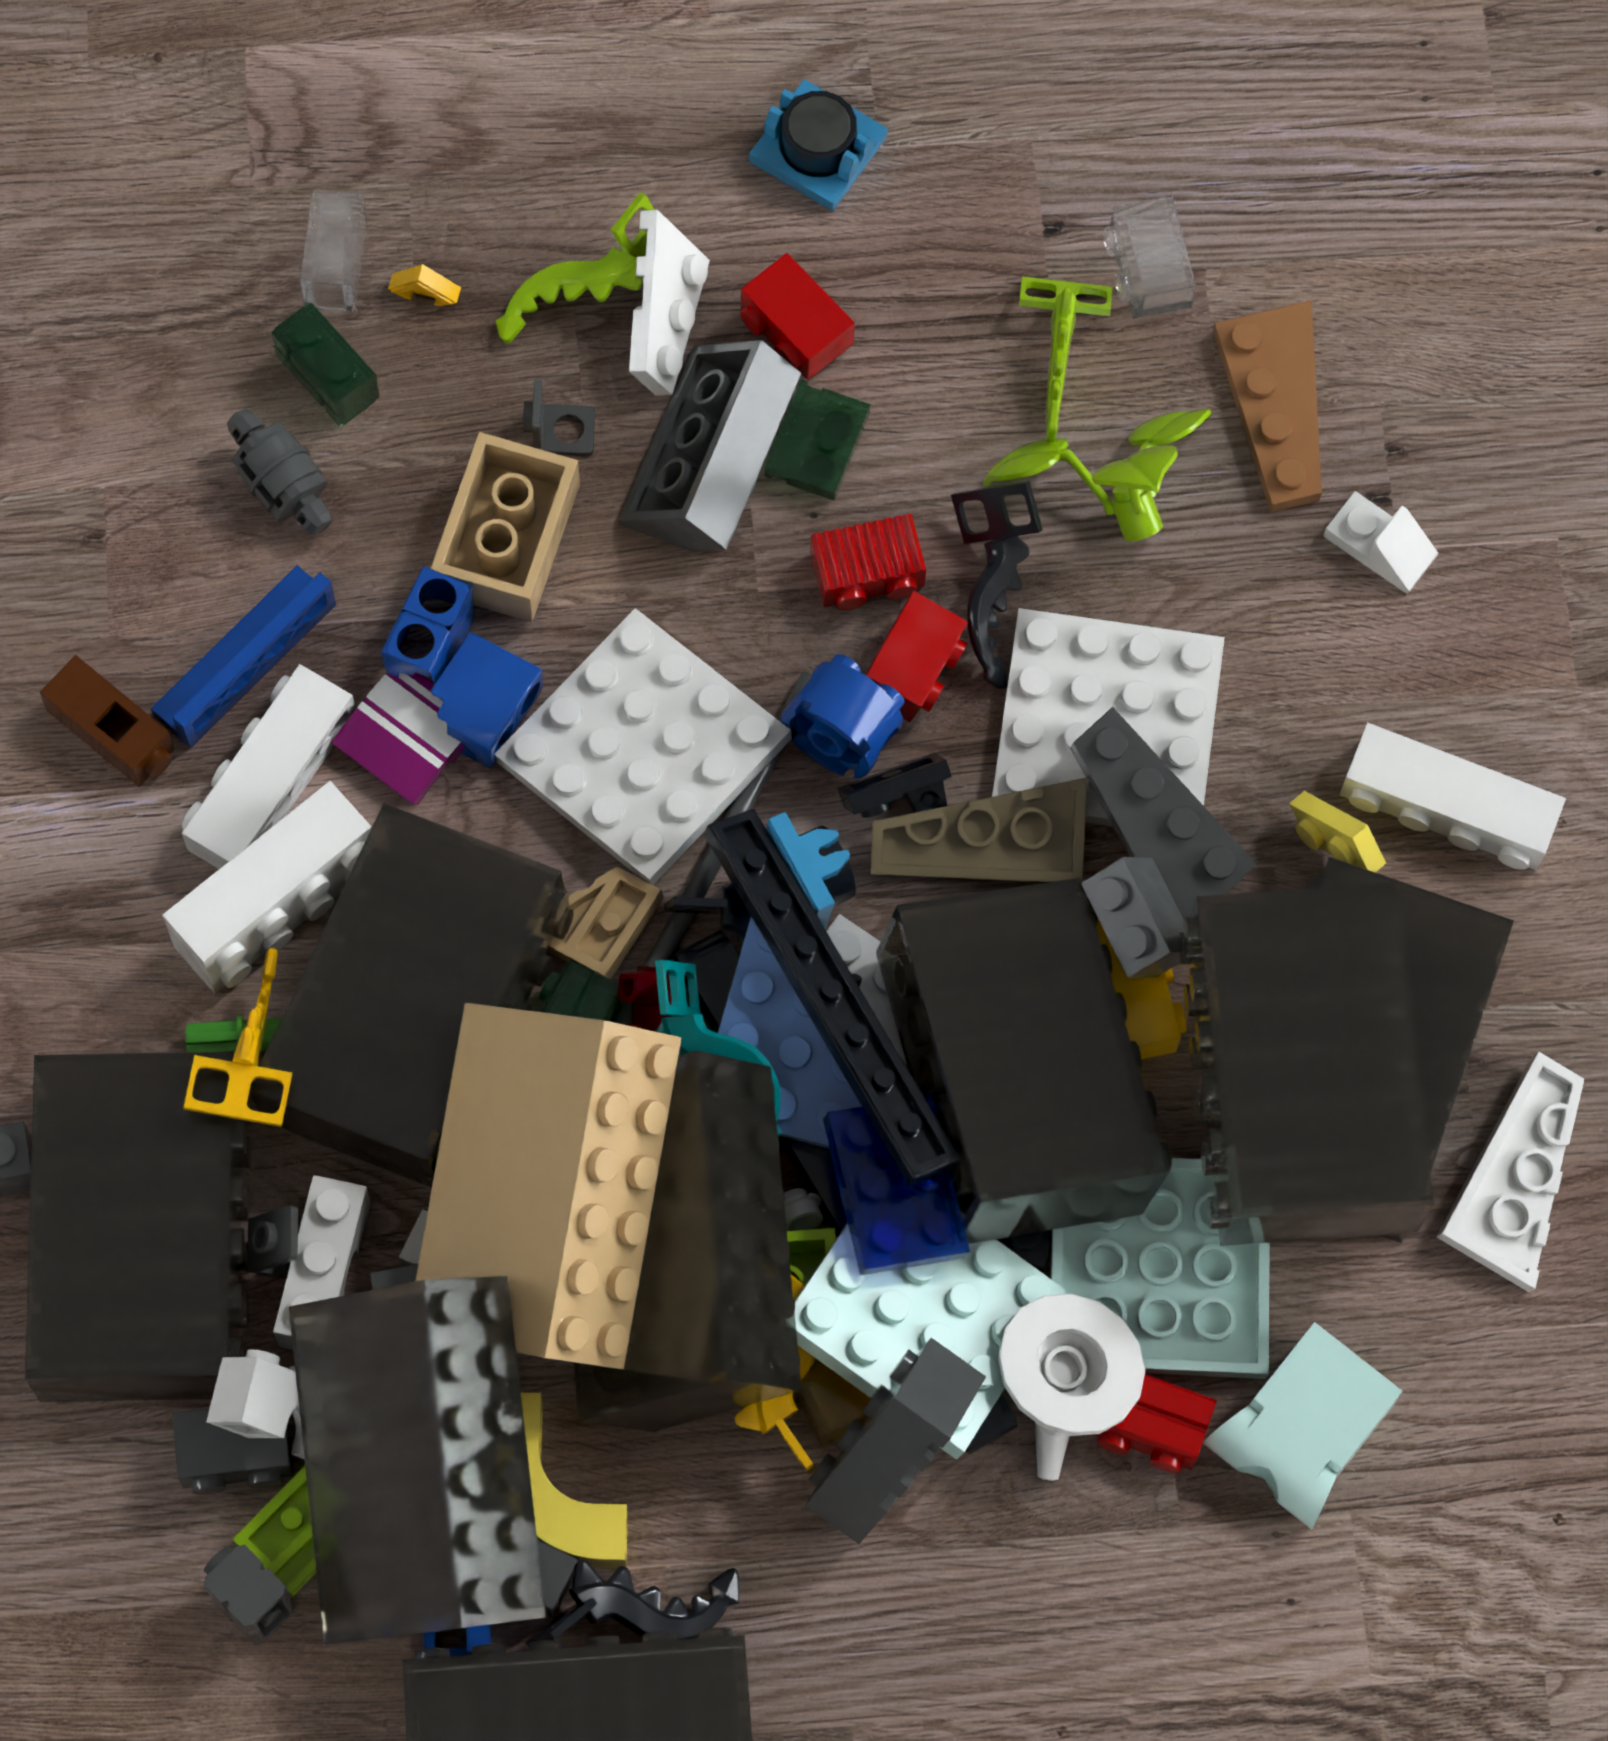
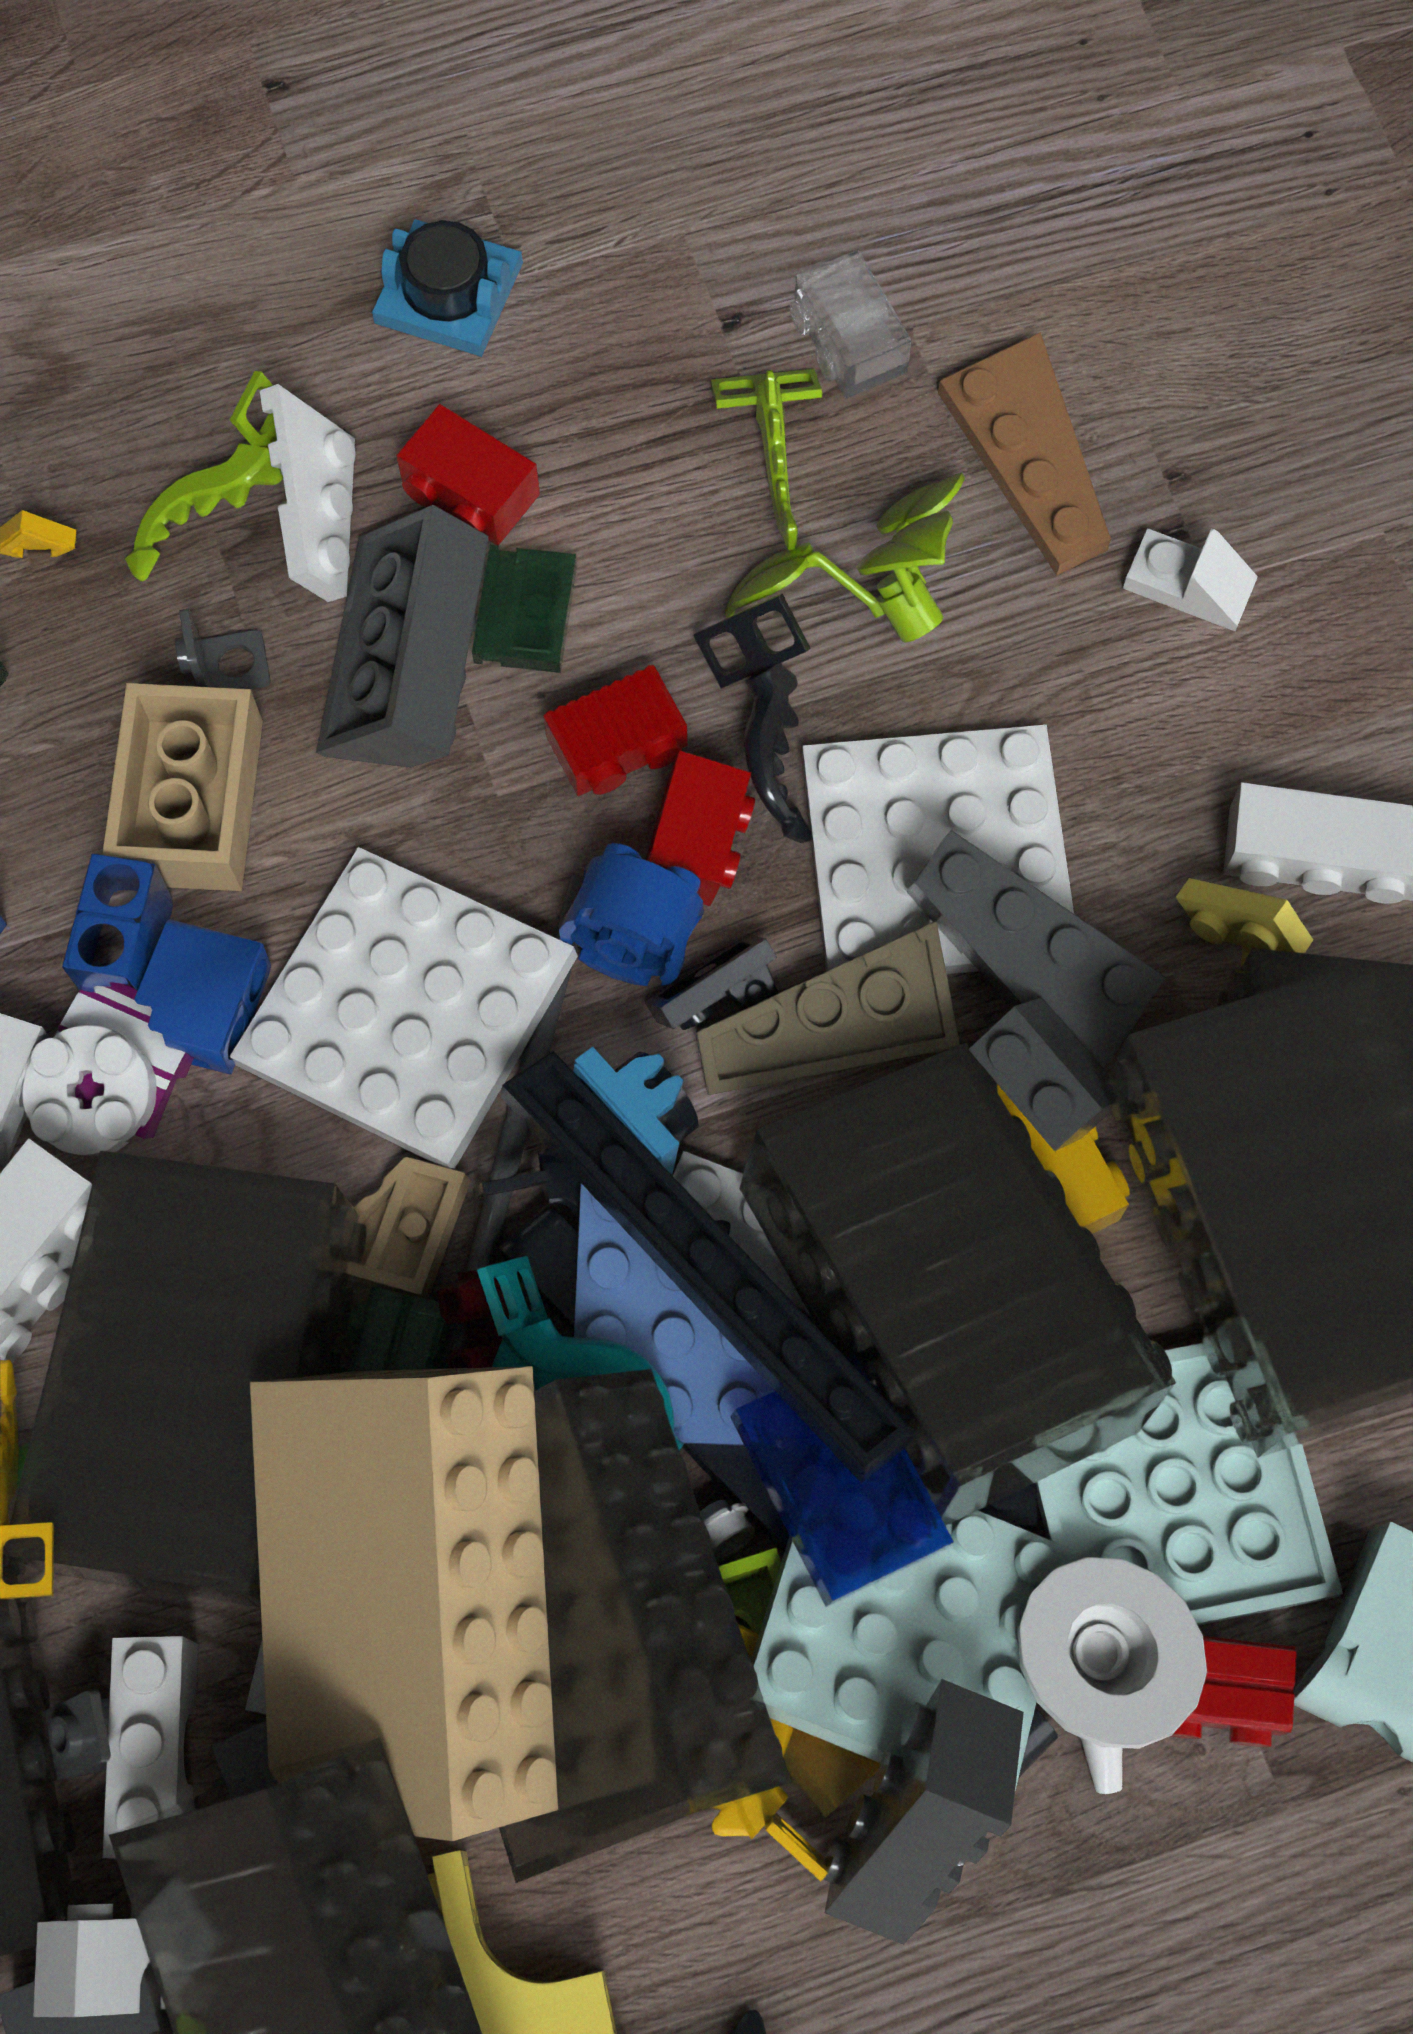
camera: 10 degrees left, 0 degrees up
none -> white plate [22,1025,157,1156]

